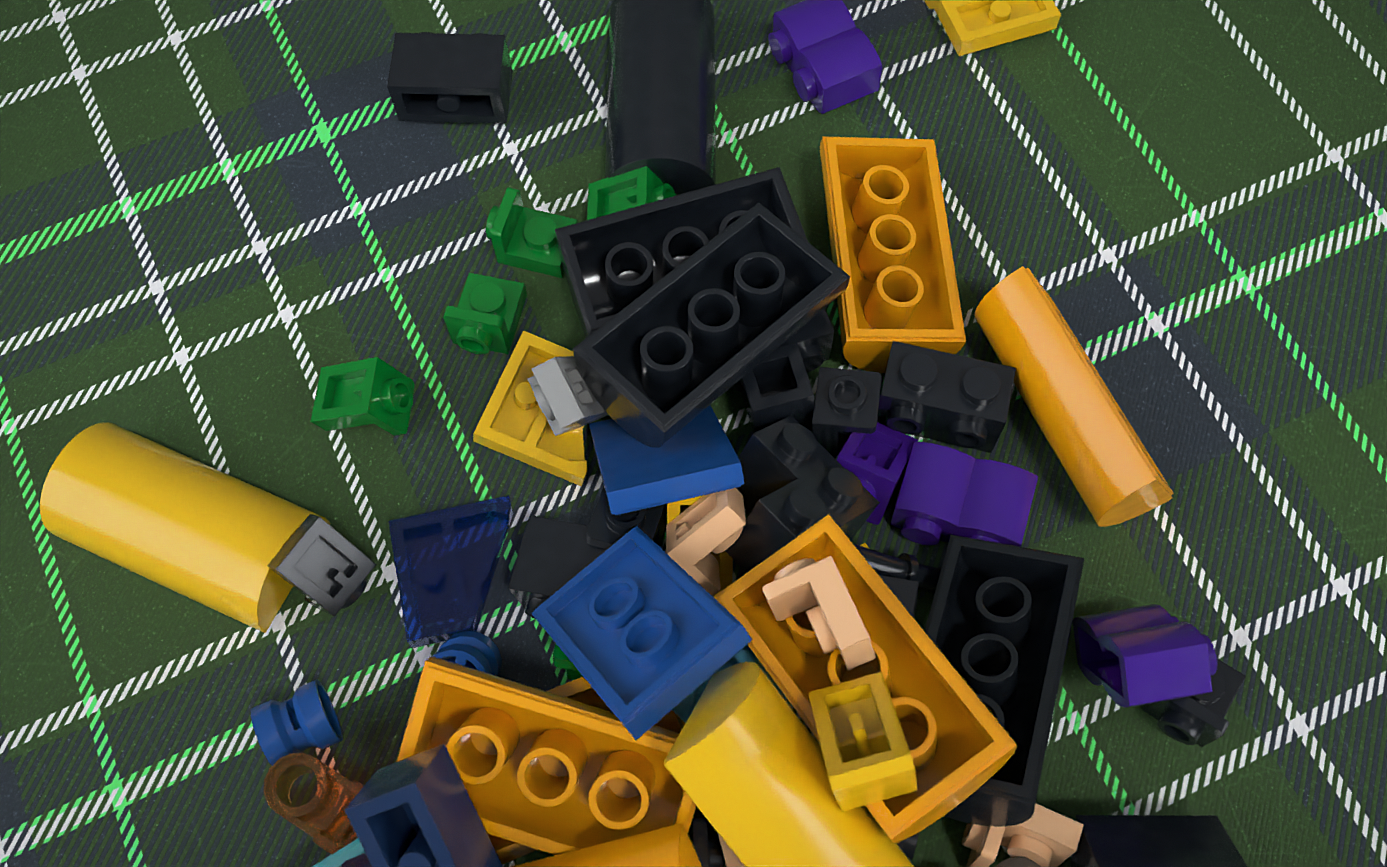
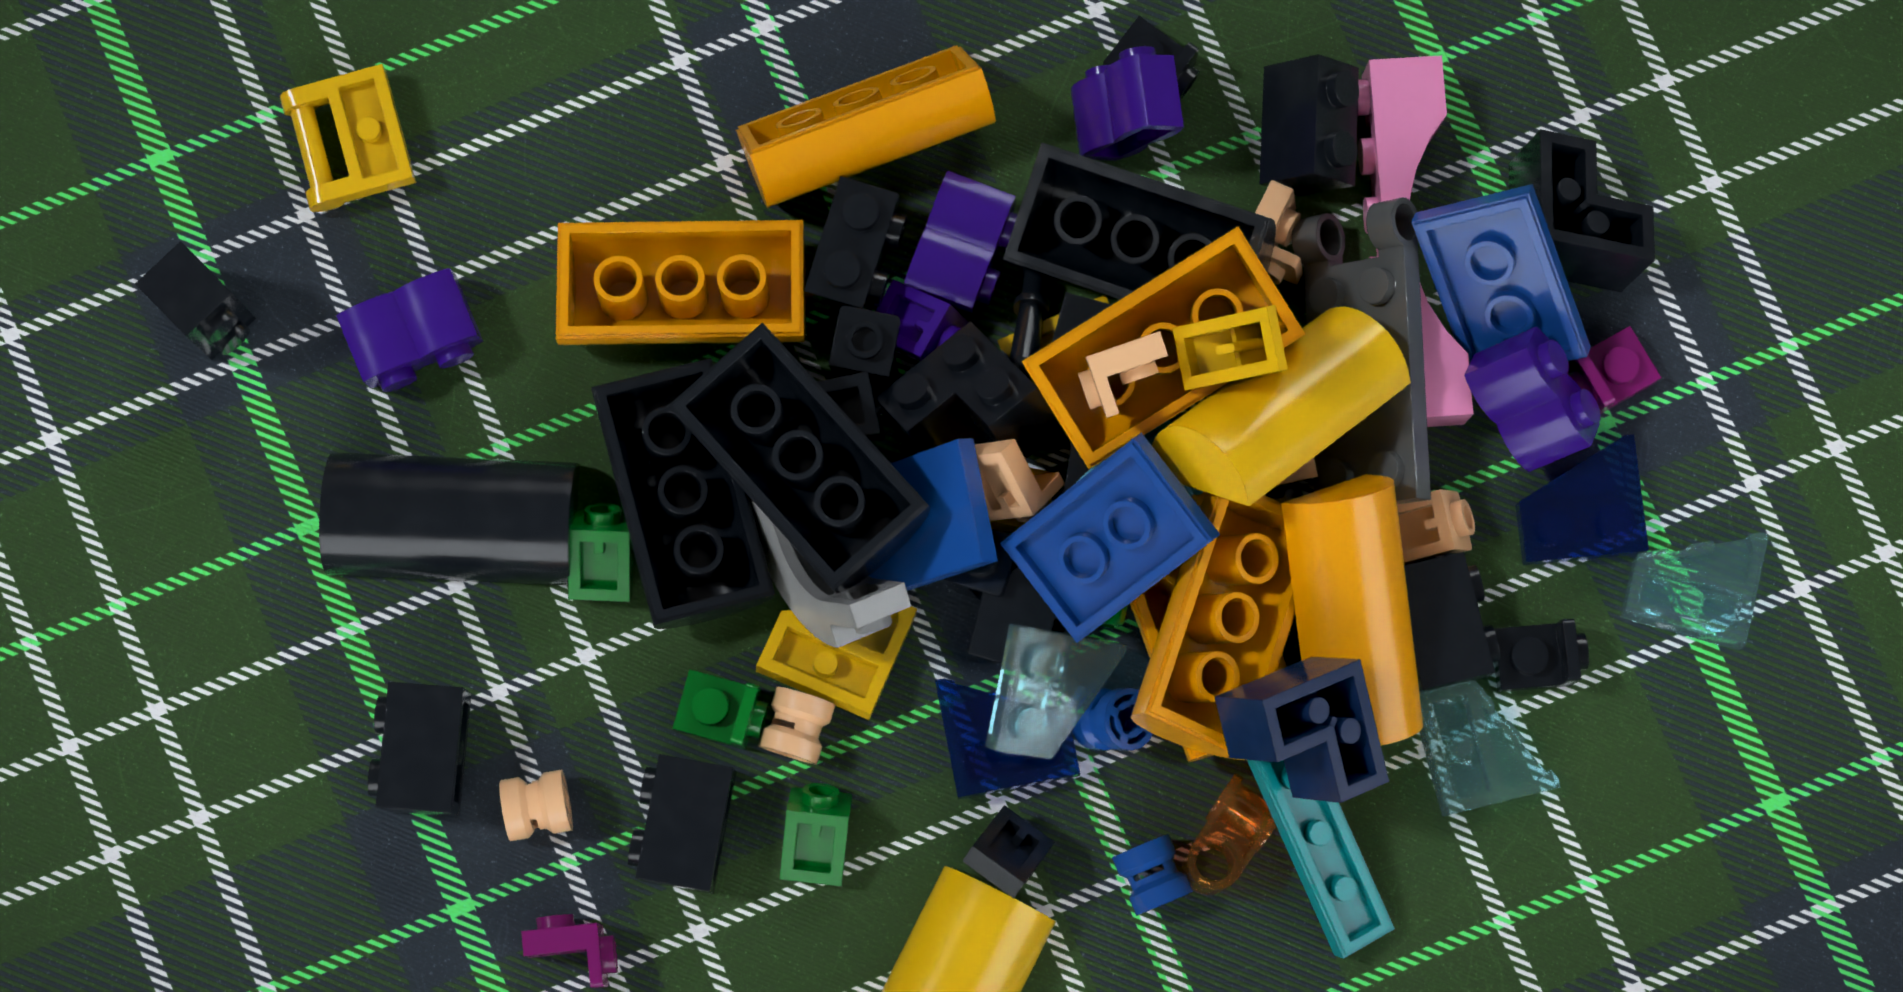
camera: 90 degrees left, 15 degrees up
green bracket [486,187,578,278] -> none
none -> light nougat wheel [499,770,573,841]
none -> magenta bracket [521,914,618,988]
none -> black brick [628,754,737,894]
none -> light nougat wheel [758,686,836,765]
none -> clear light blue wing [985,624,1127,759]

